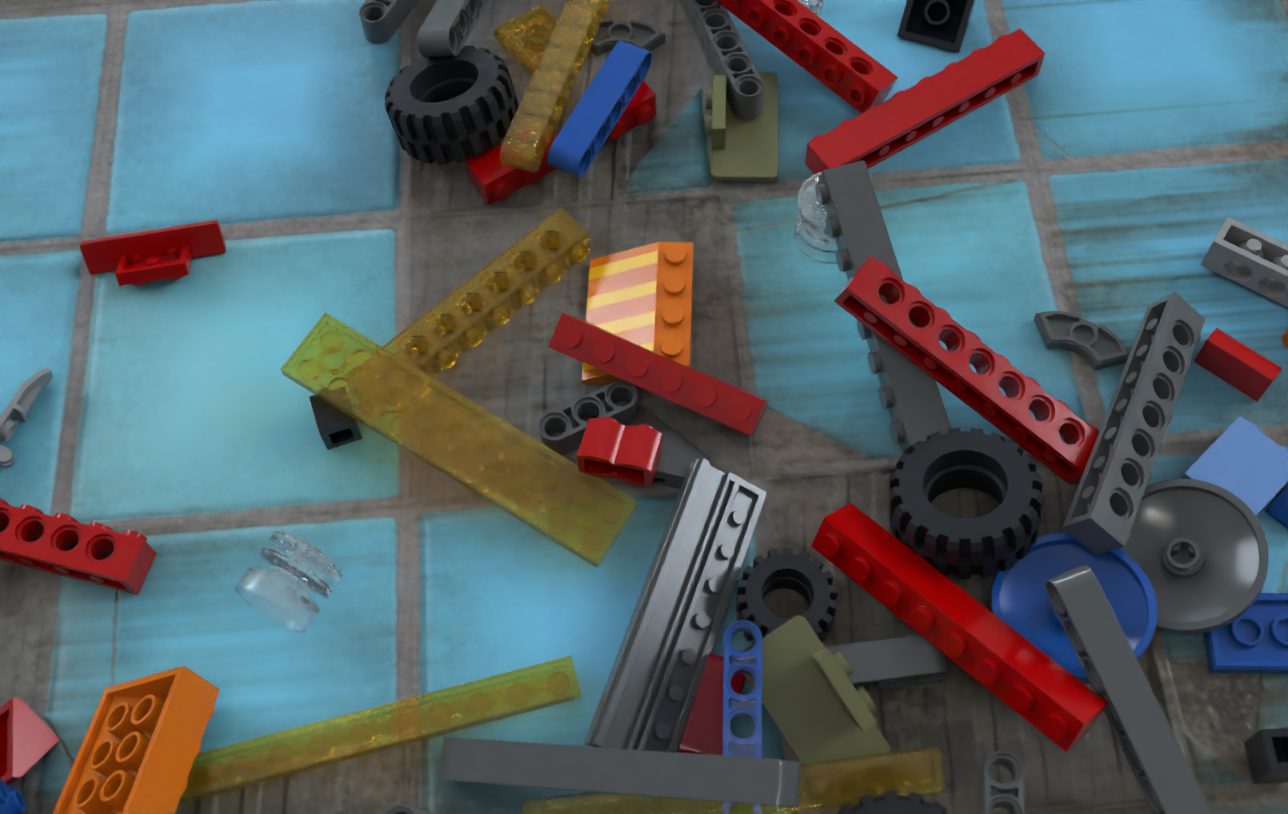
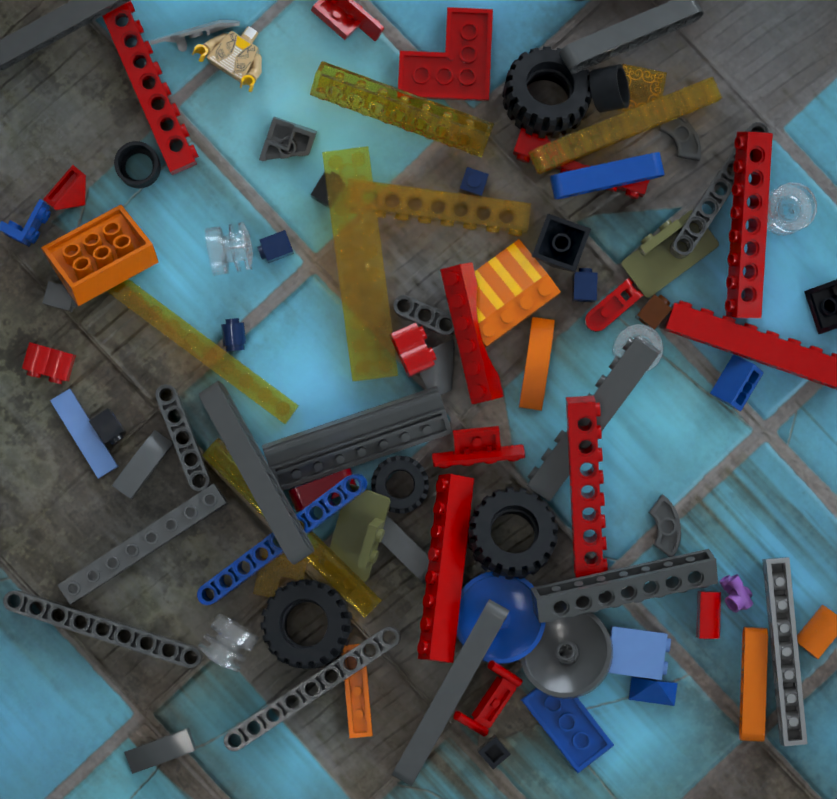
camera: 50 degrees right, 25 degrees up
none -> black piece [114,141,161,188]
none -> tan torso [192,26,262,92]
none -> dark blue brick [221,318,246,352]
none -> dark blue brick [257,230,294,263]
none -> dark grey slope [259,116,317,161]
none -> clear yellow brick [310,61,494,157]
none -> red plate [398,7,493,101]
none -> red bracket [432,426,525,468]
none -> red plate [453,660,523,737]
none -> dark blue brick [459,167,489,199]
none -> orange slope [519,317,555,411]
none -> black slope [532,214,591,272]
none -> dark blue brick [572,268,598,302]
none -> red plate [585,278,644,332]
none -> black piece [590,64,630,113]
none -> reddish brown brick [635,294,672,332]
none -> blue brick [710,354,764,412]
none -> medium lavender plate [719,574,754,613]

